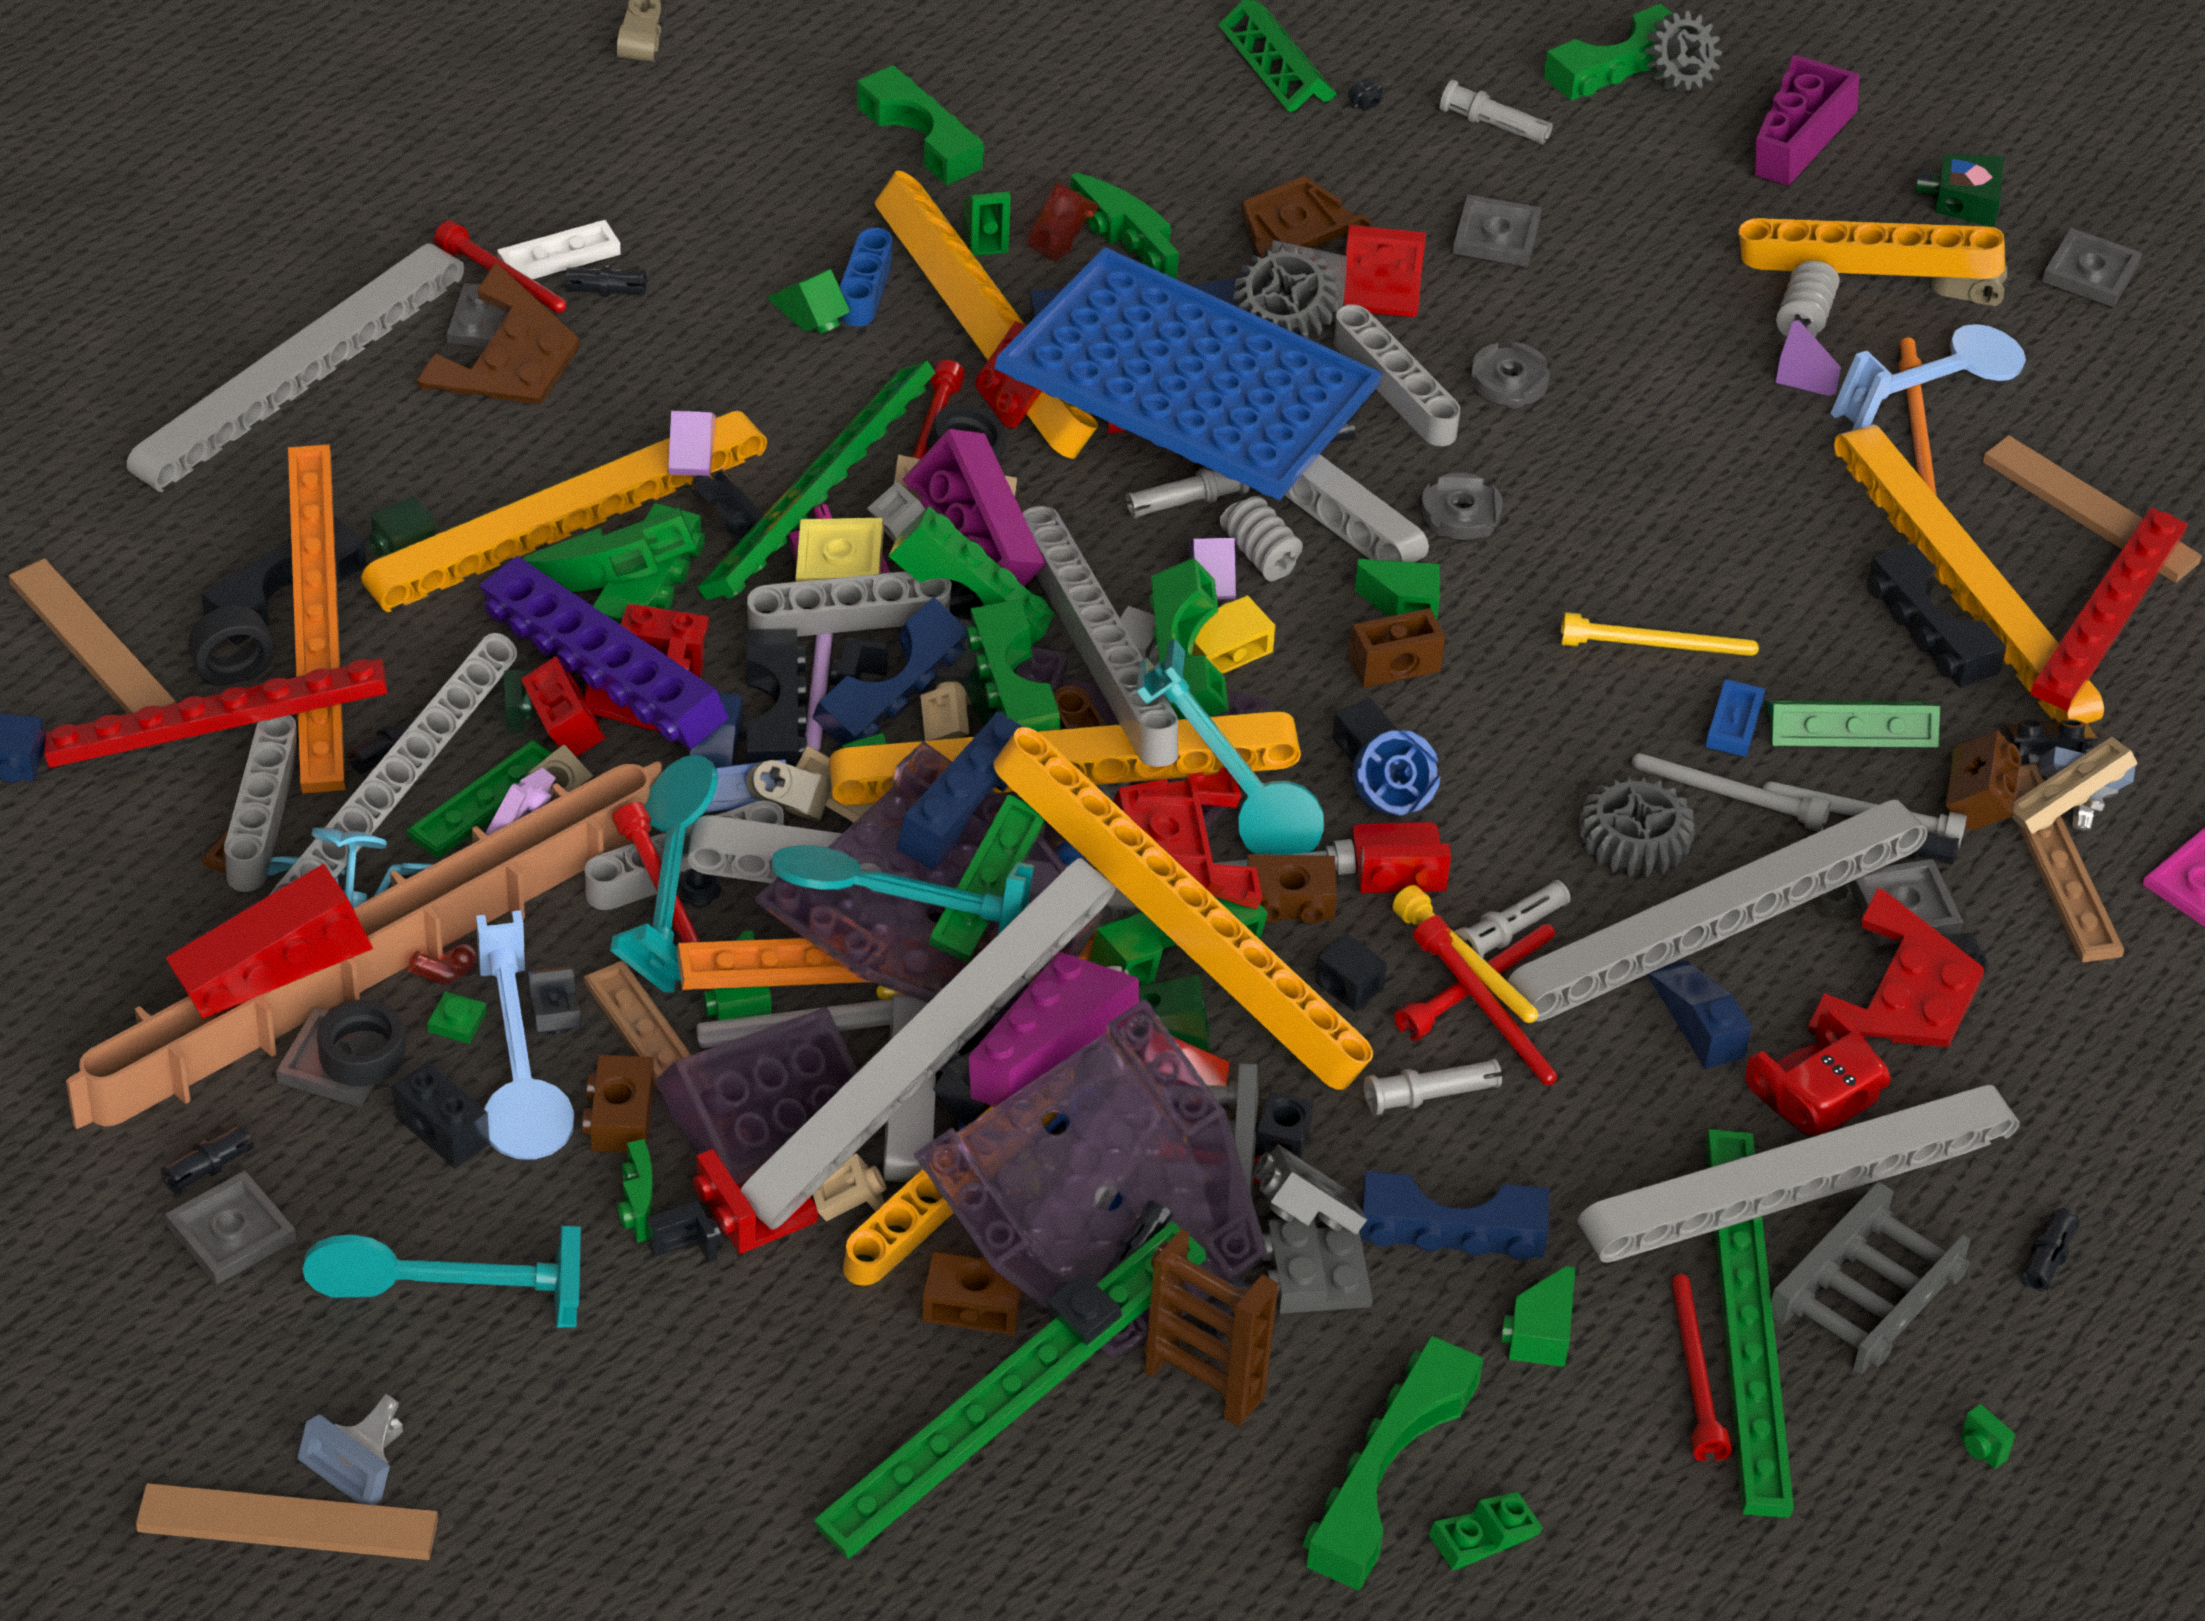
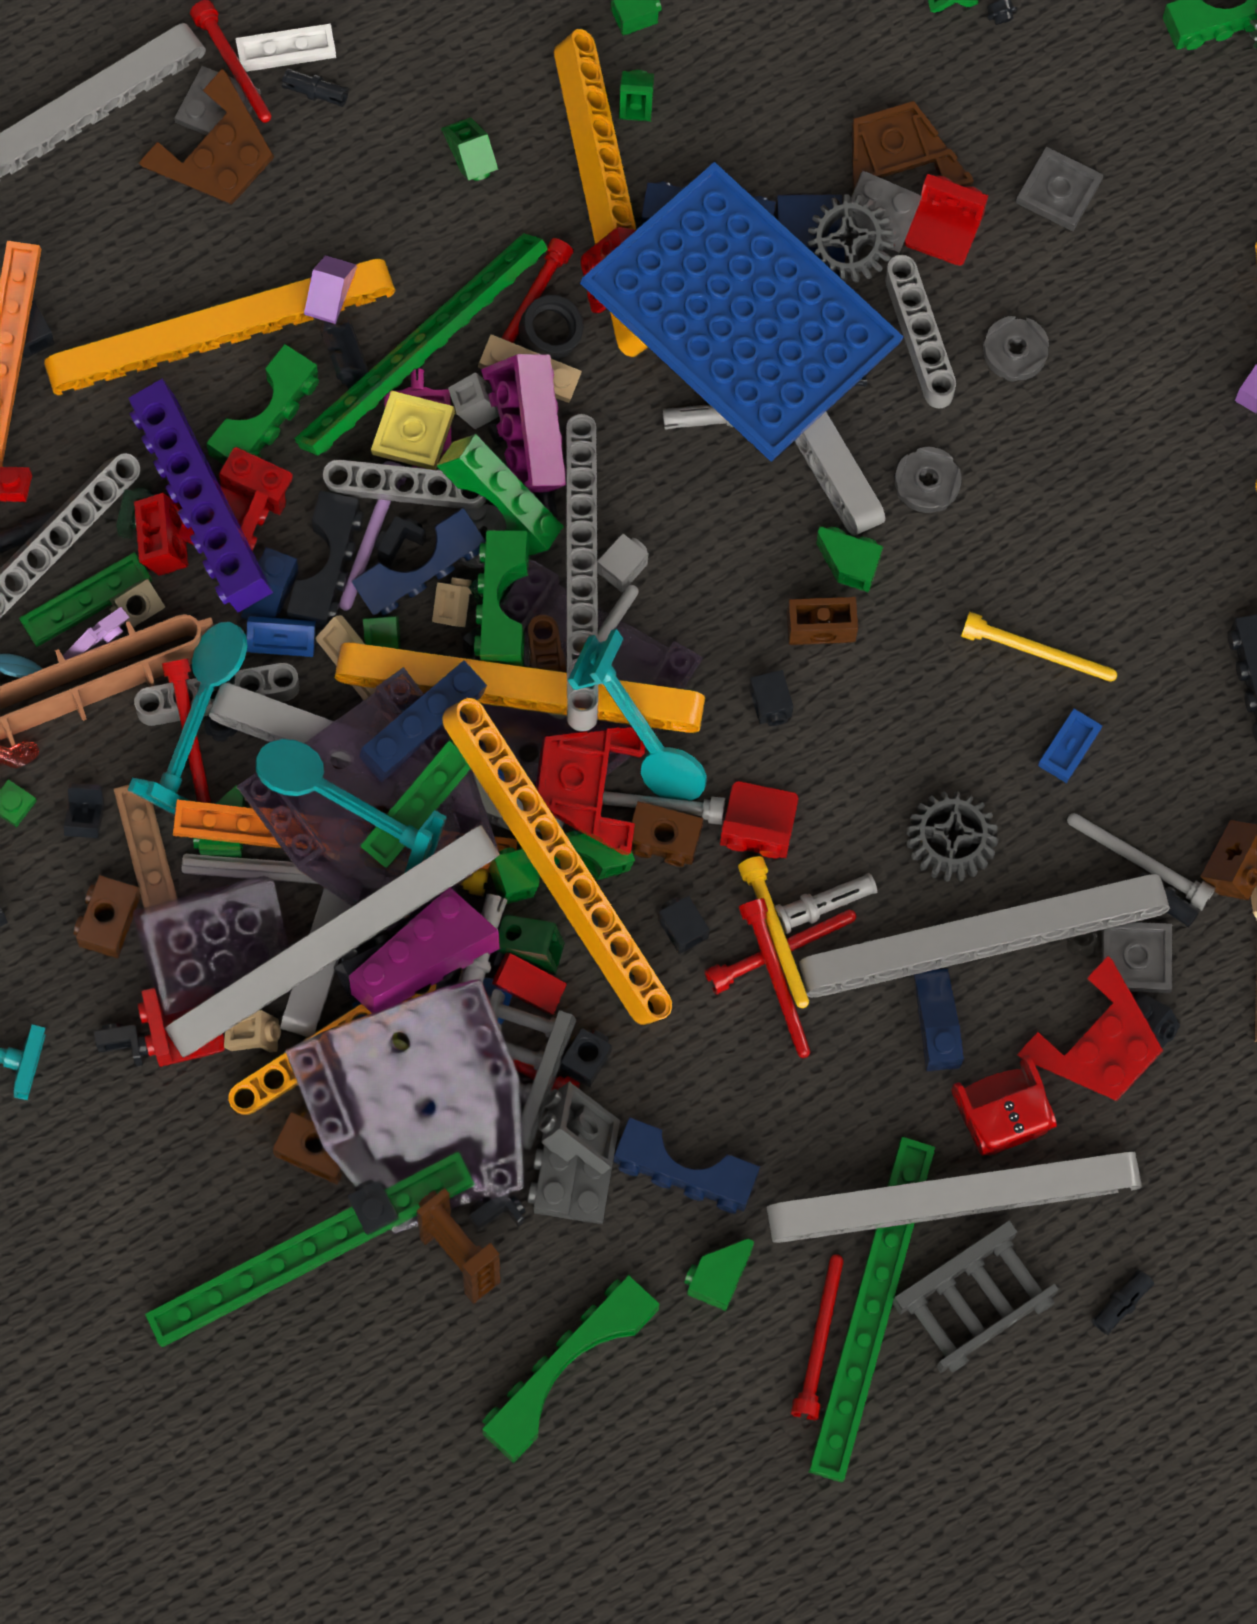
camera: 15 degrees right, 25 degrees up
clear green brick [369,496,436,556] -> none
light blue piece [476,910,574,1159] -> none
green slope [523,507,696,592] -> none
green slope [617,1139,653,1243] -> none
dark tan piece [746,760,831,821] -> none
blue beam [840,228,892,326] -> none
clear red leg [1029,182,1099,262] -> none
green slope [1068,173,1179,279] -> none
black pin [1099,1200,1174,1281] -> none
green arch [1149,558,1229,720] -> none
slope [1188,538,1236,599] -> none
yellow brick [1192,595,1276,674] -> none
light grey piece [1220,496,1303,582] -> none
blue cylinder [1352,730,1440,816] -> none
light grey pin [1364,1059,1502,1116] -> none
green slope [1428,1492,1543,1570] -> none
light grey pin [1440,79,1553,145] -> none
light grey piece [1632,753,1831,832] -> none
fence [1764,700,1940,747] -> none
green plate [1960,1404,2015,1469] -> none

